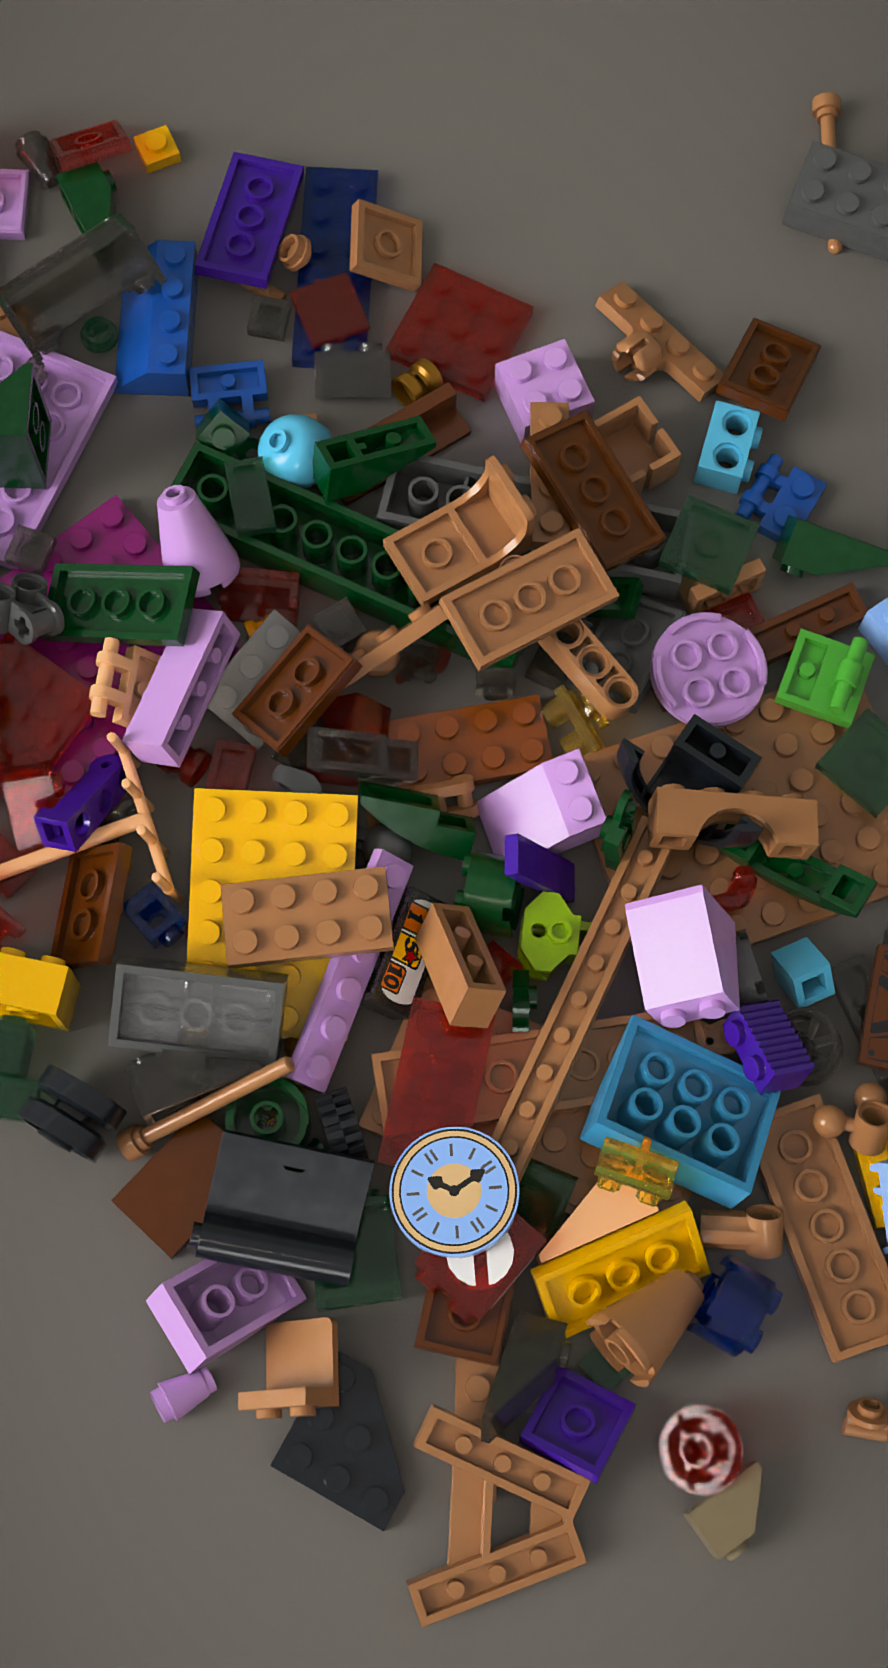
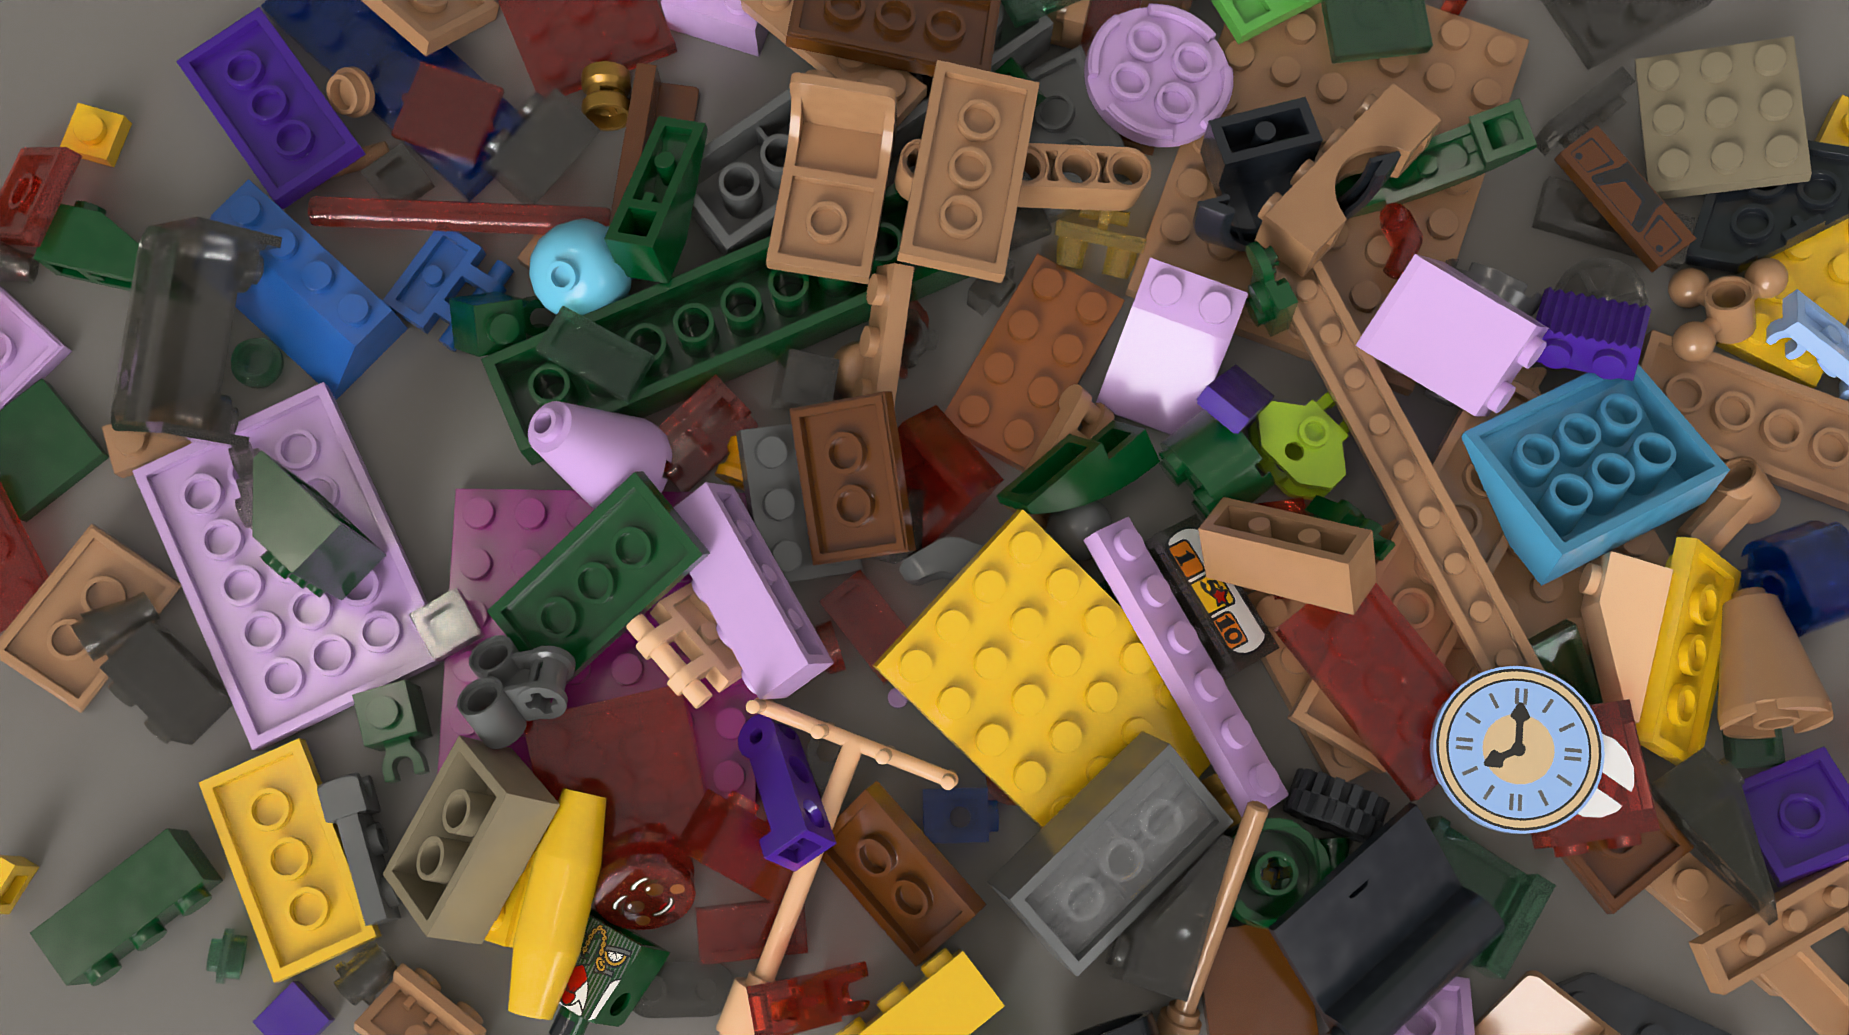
camera: 50 degrees left, 5 degrees up
medium nougat plate [221,866,394,969] -> none
clear smoke slope [307,727,418,786] -> none
clear yellow hips [594,1136,679,1207] -> none
medium azure brick [771,937,836,1010] -> none
none -> clear red axle [308,196,611,235]

